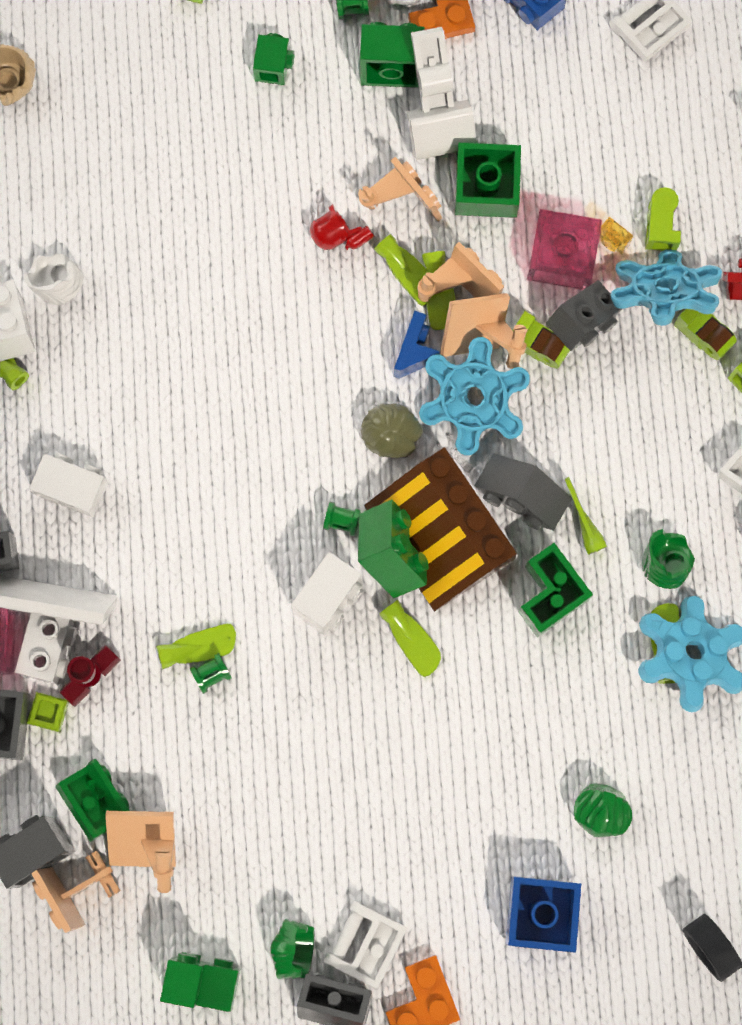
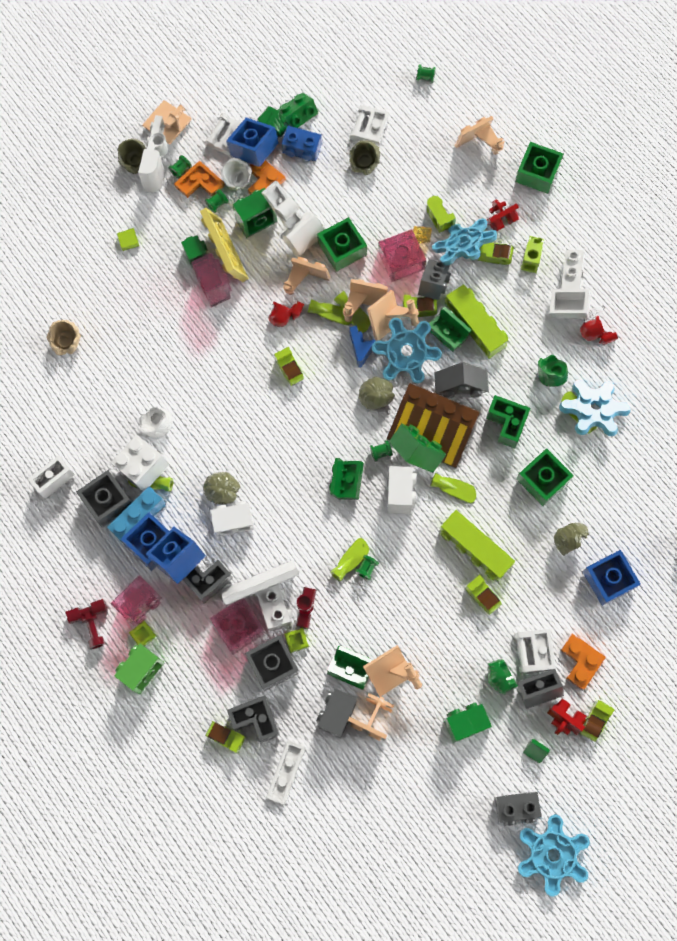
camera: 30 degrees left, 5 degrees down
lime piece [565,477,607,555] -> none
green hair [574,783,632,837] -> none
none -> clear pink brick [191,253,232,308]
none -> light yellow plate [200,208,249,282]
none -> olive hair [203,472,240,504]
none -> lime leg [274,346,304,386]
none -> green bracket [329,458,364,500]
none -> olive hair [349,140,381,176]
none -> green bracket [429,307,471,352]
none -> lime brick [439,510,516,582]
none -> lime brick [445,284,509,359]
none -> lime leg [465,575,502,615]
none -> green brick [516,448,574,506]
none -> olive hair [554,522,589,556]

